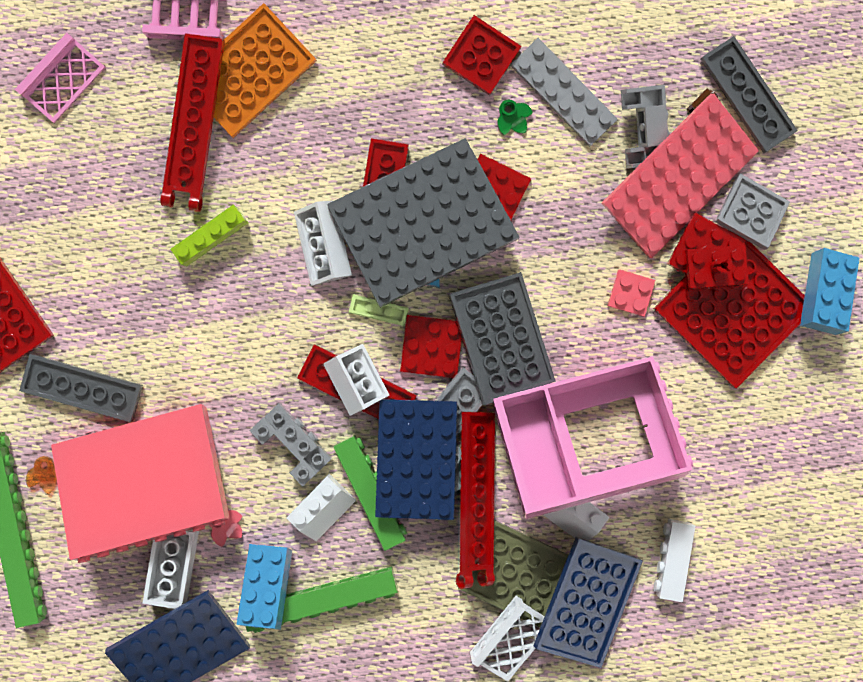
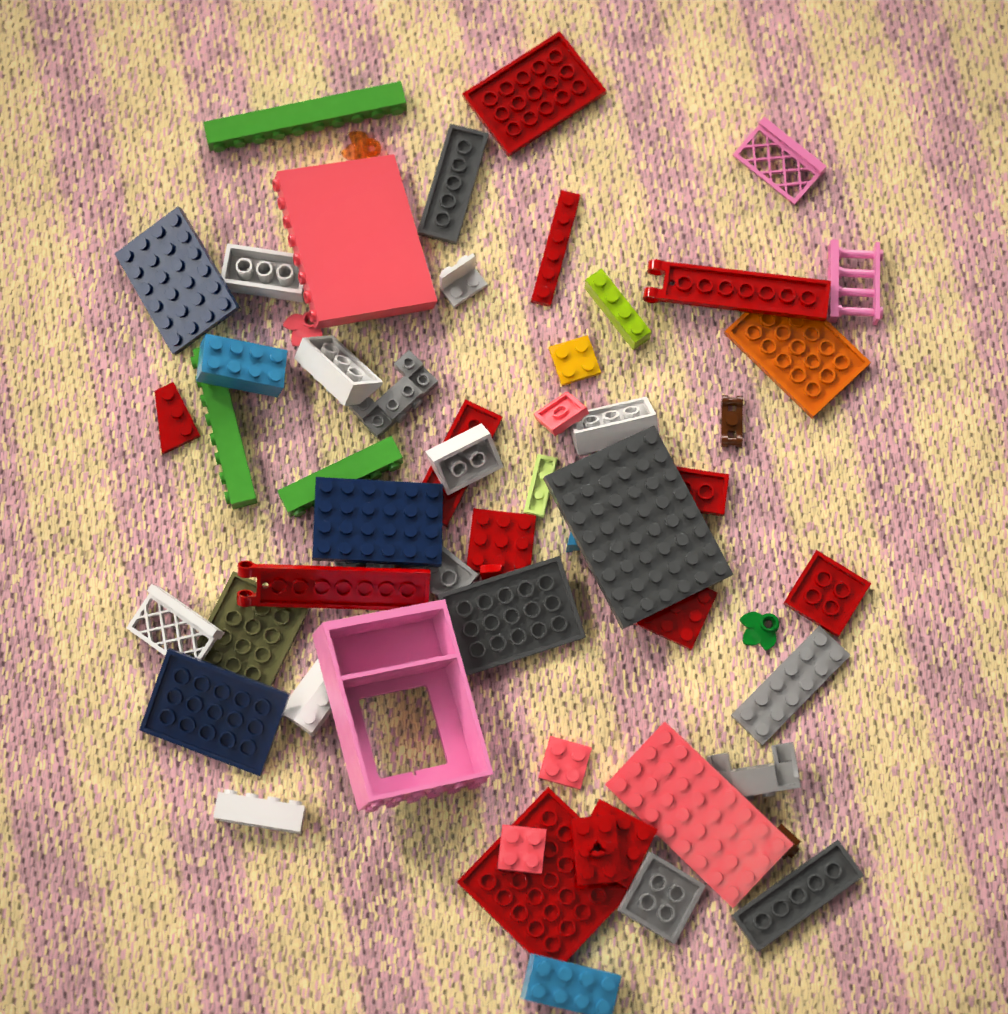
camera: 80 degrees right, 15 degrees down
white slope [287,474,356,541] -> none
none -> red wing [154,382,201,455]
none -> white slope [294,335,383,406]
none -> white bracket [439,253,487,308]
none -> red slope [480,563,503,580]
none -> coral plate [498,824,546,875]
none -> red plate [531,190,581,307]
none -> coral plate [534,392,589,436]
none -> yellow plate [549,335,601,386]
none -> reddish brown plate [721,395,743,448]

